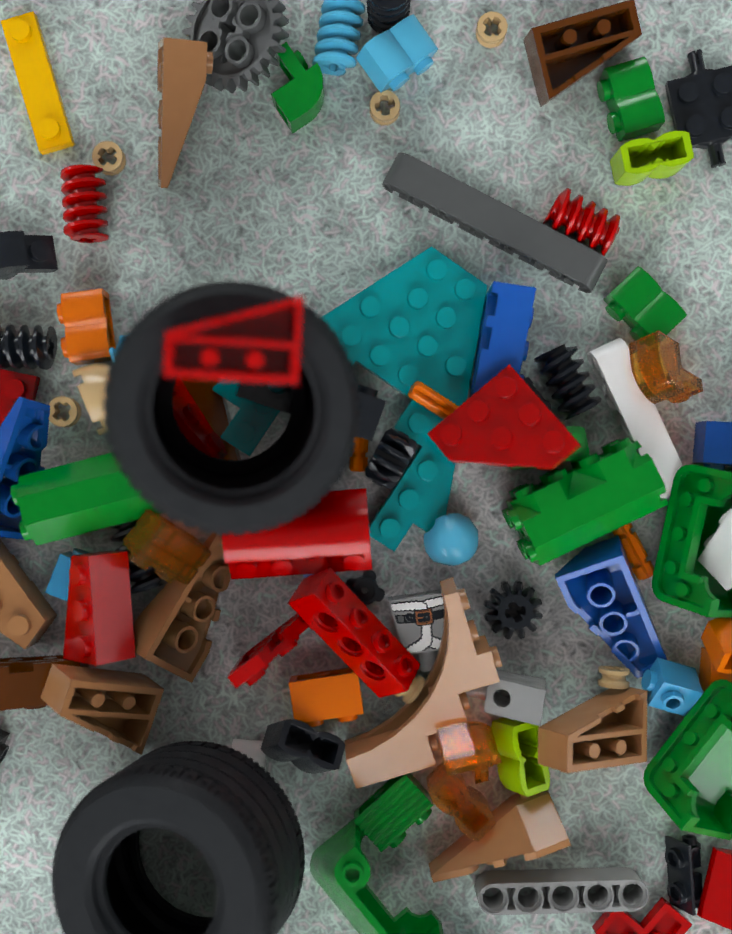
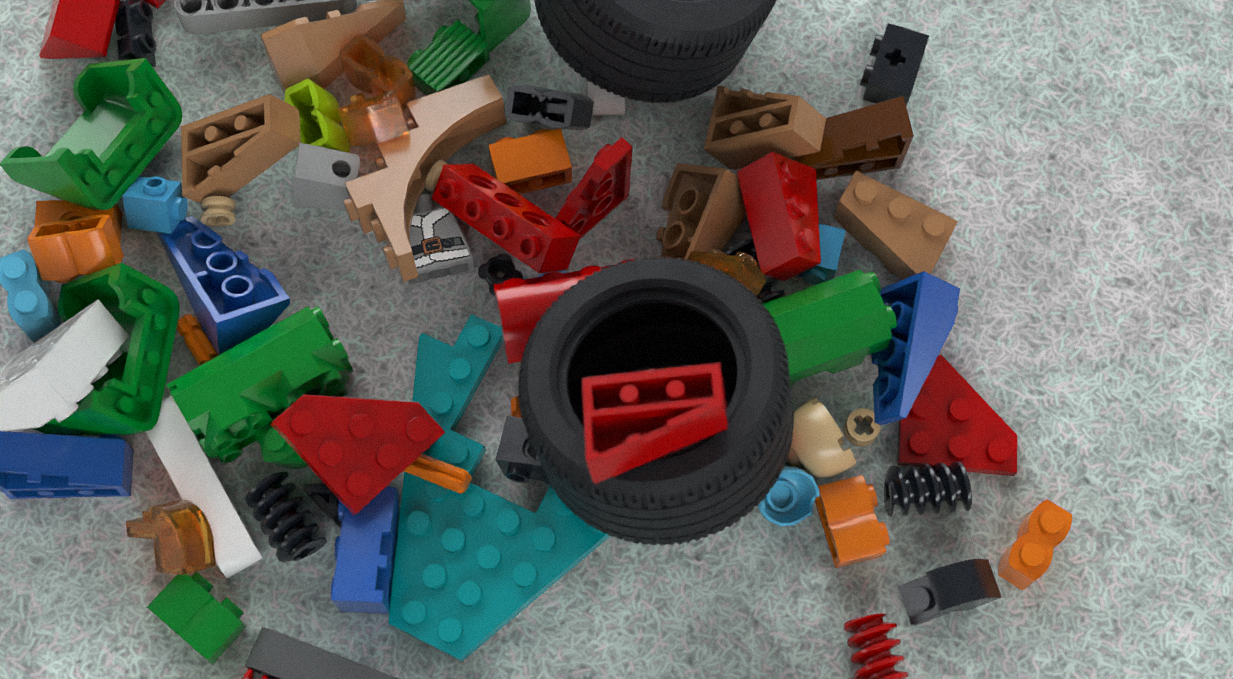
camera: 165 degrees right, 20 degrees down
black gear [365,428,417,489] -> none
medium azure hair [423,513,478,566] -> none
black gear [484,580,543,639] -> none

